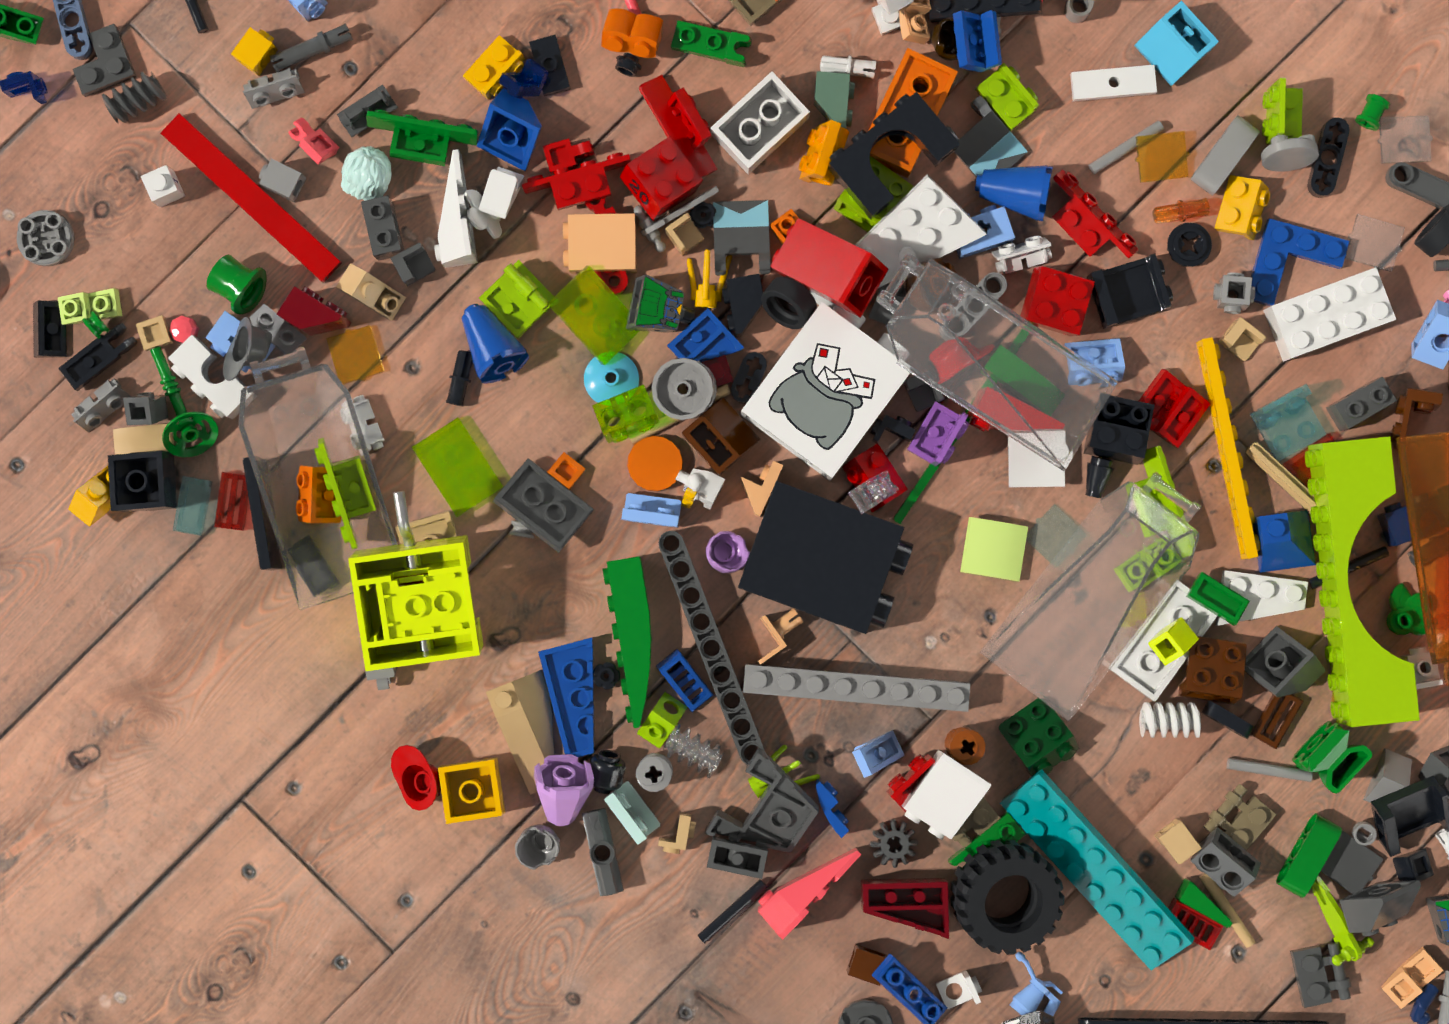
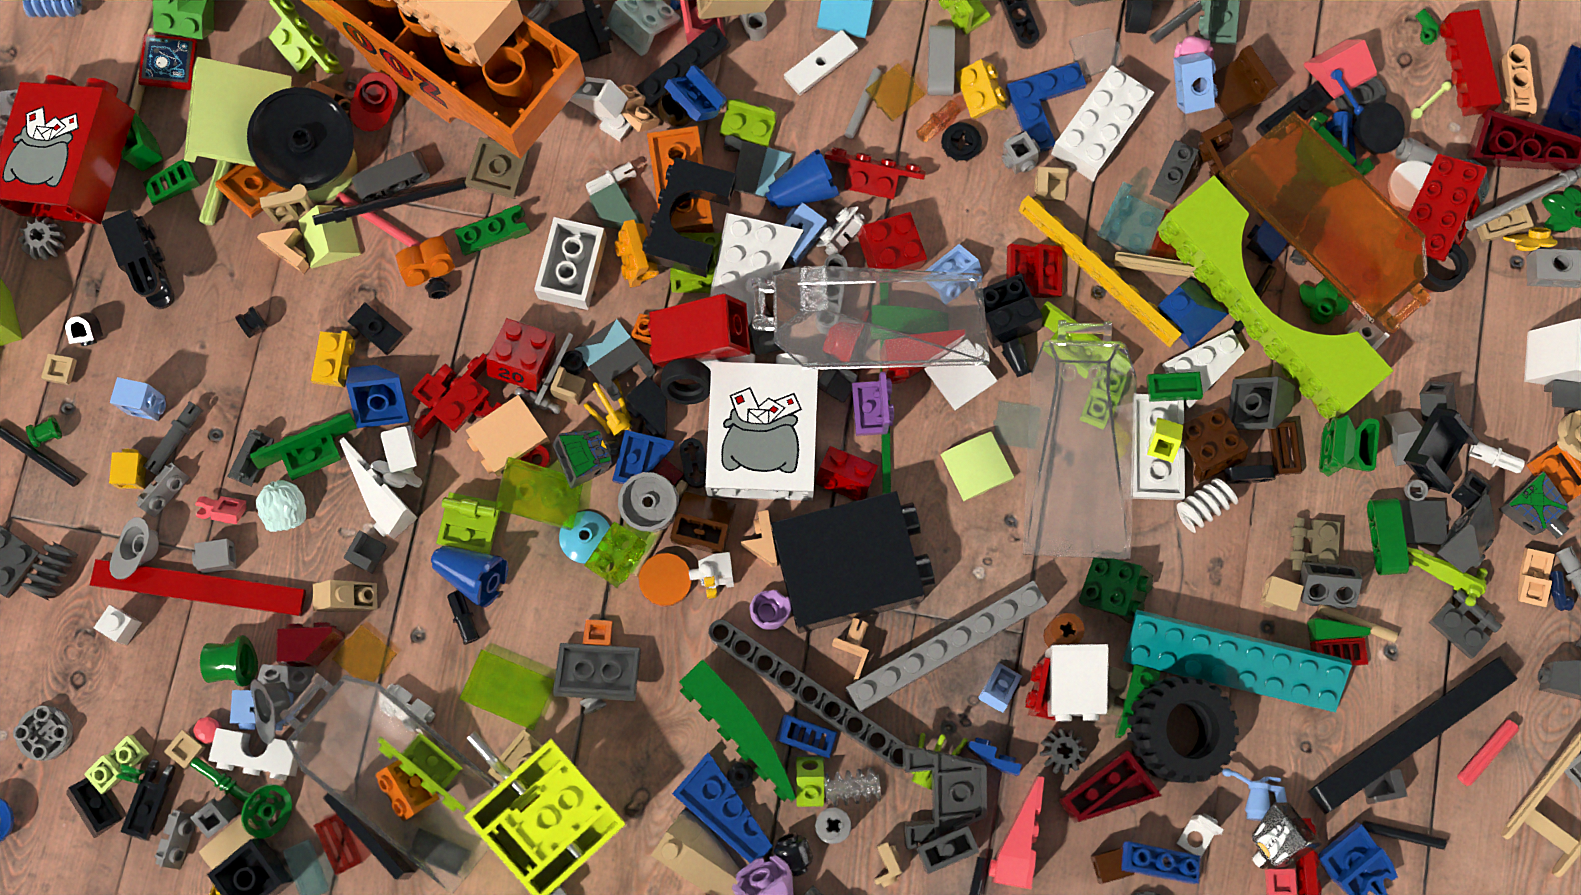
camera: 40 degrees left, 10 degrees down
dark grey brick [361,195,404,261] -> none
clear blue bracket [499,59,548,99] -> none
light aqua bracket [604,781,660,845] -> none
light blue bracket [621,493,681,528] -> none
red bracket [639,75,717,178] -> none
clear leg [848,471,899,514] -> none
black bracket [870,415,916,444] -> none
black panel [1087,253,1173,329] -> none
light grey bar [1227,758,1313,782] -> none
light grey tile [1261,134,1319,172] -> none
none -> light grey piece [110,517,159,579]

